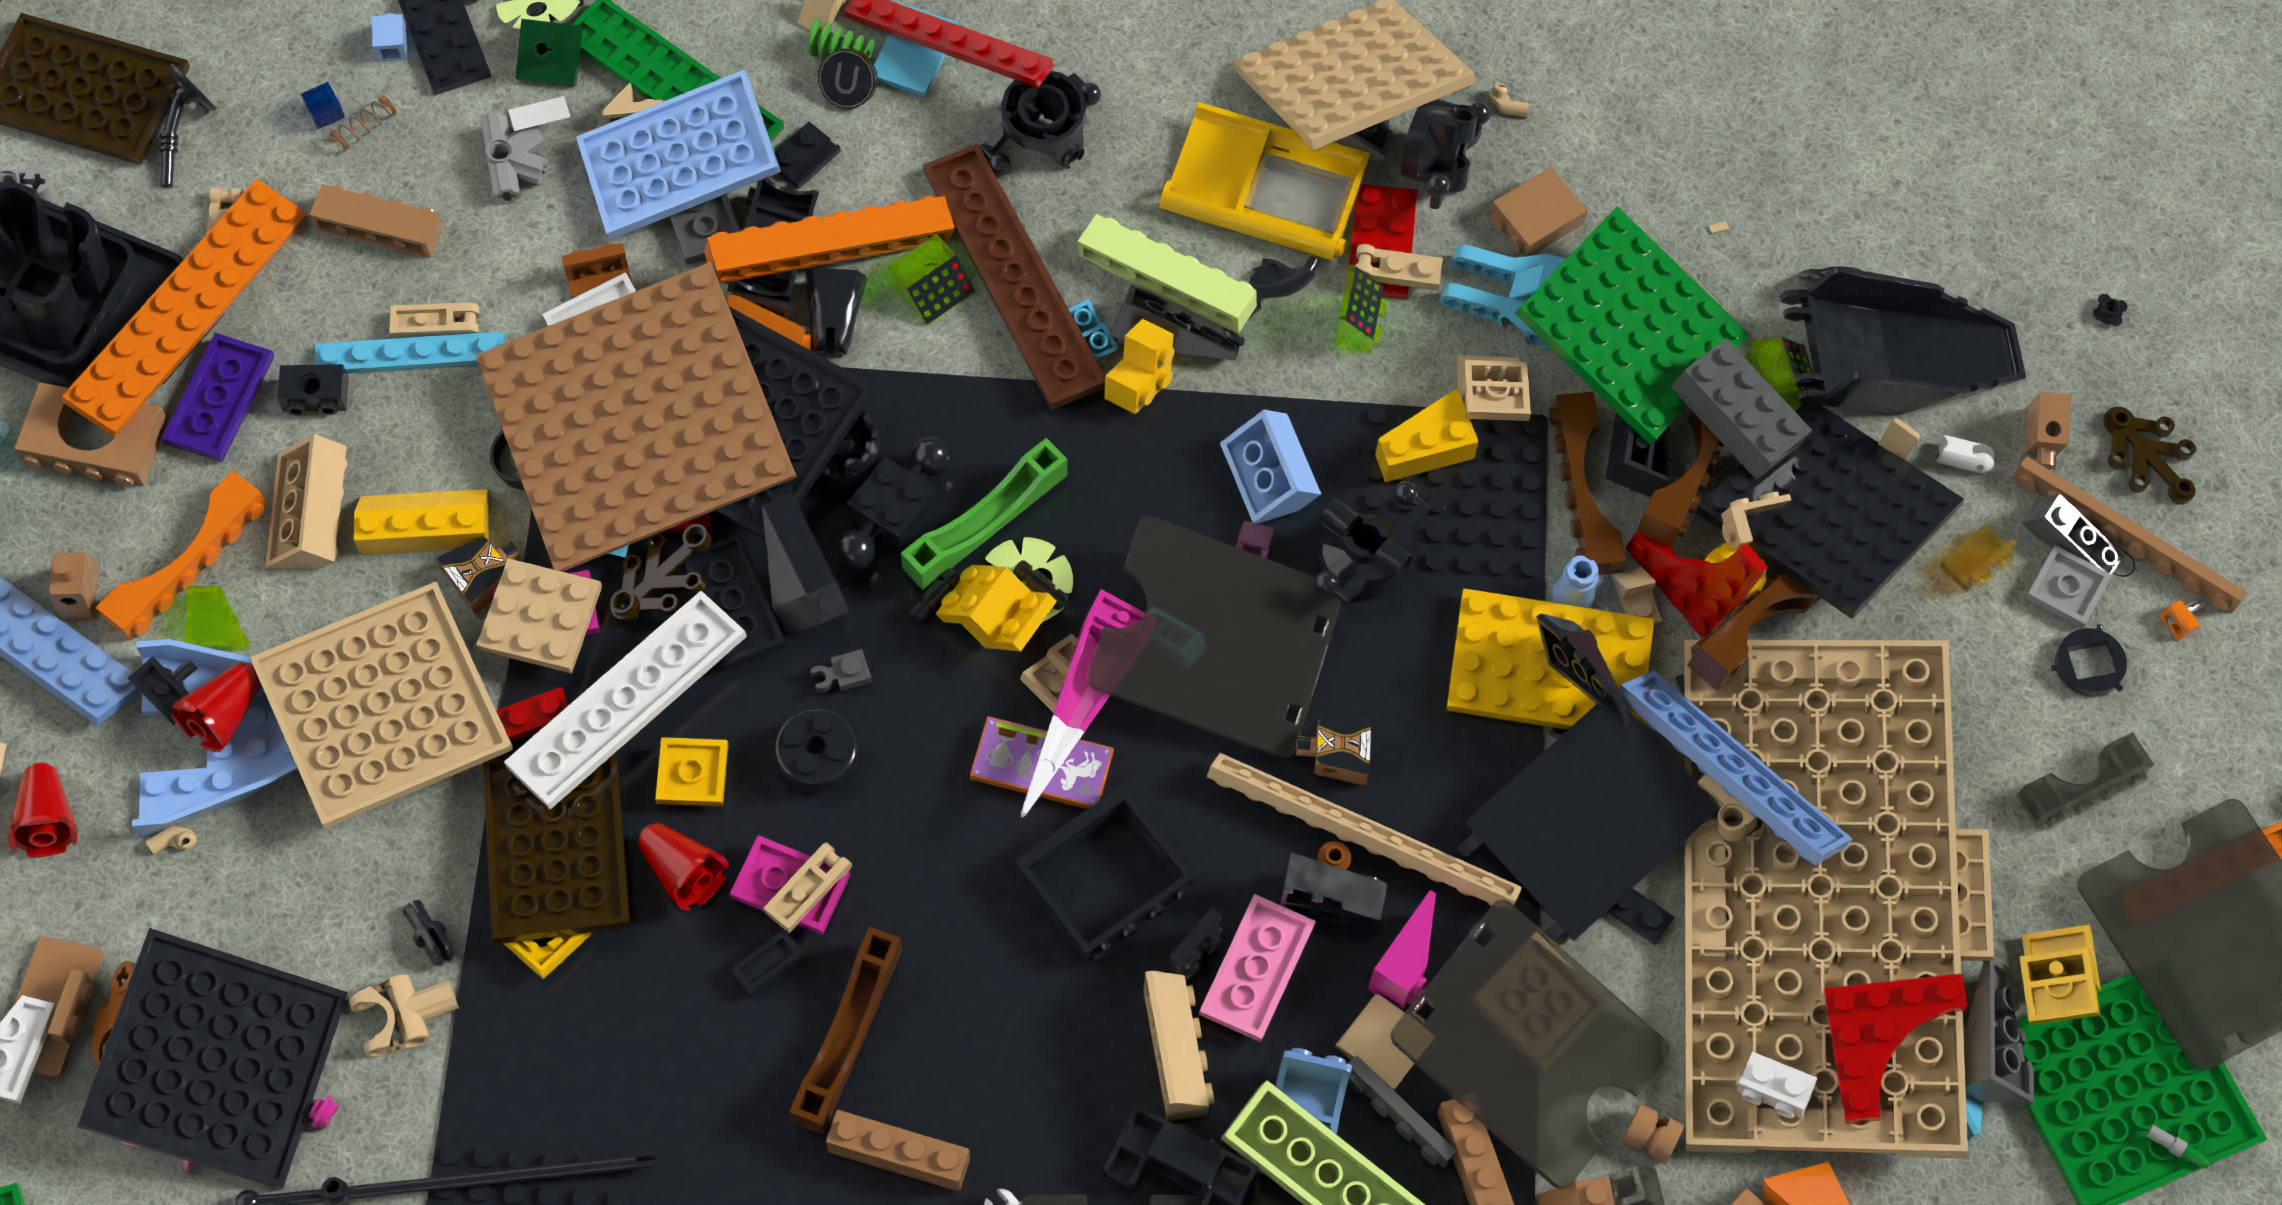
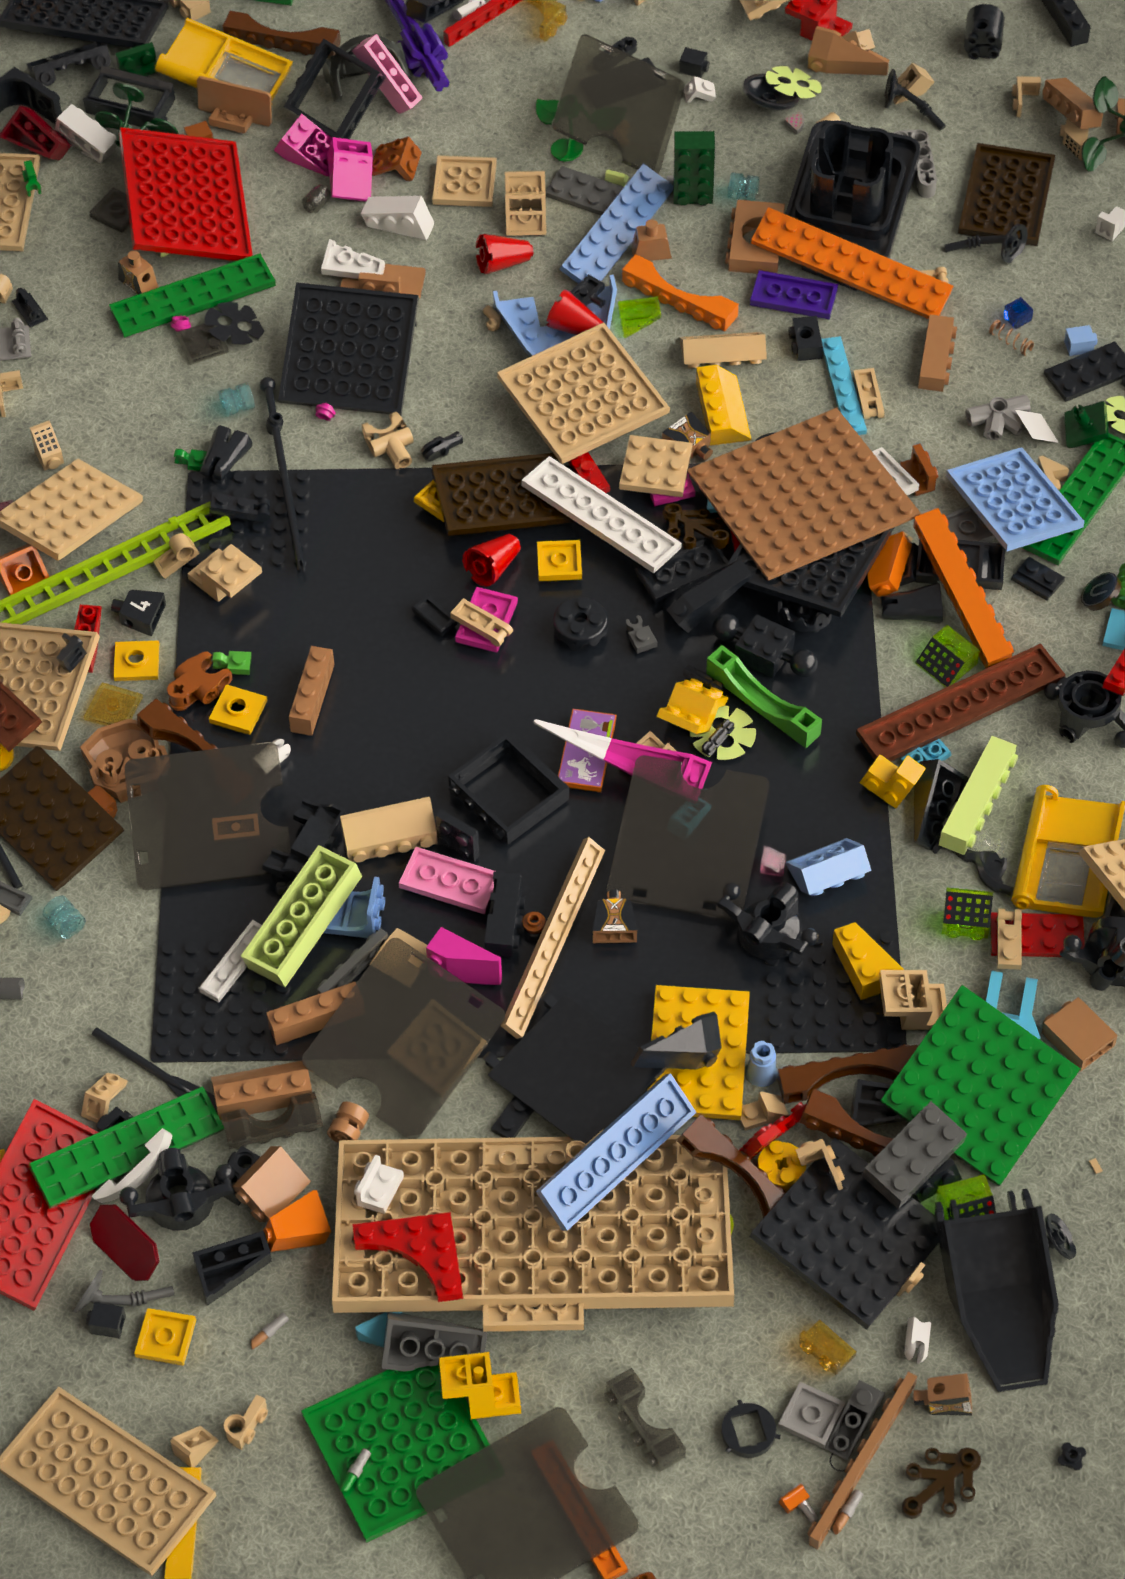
camera: 90 degrees right, 10 degrees down
reddish brown arch [789,926,902,1135] -> none

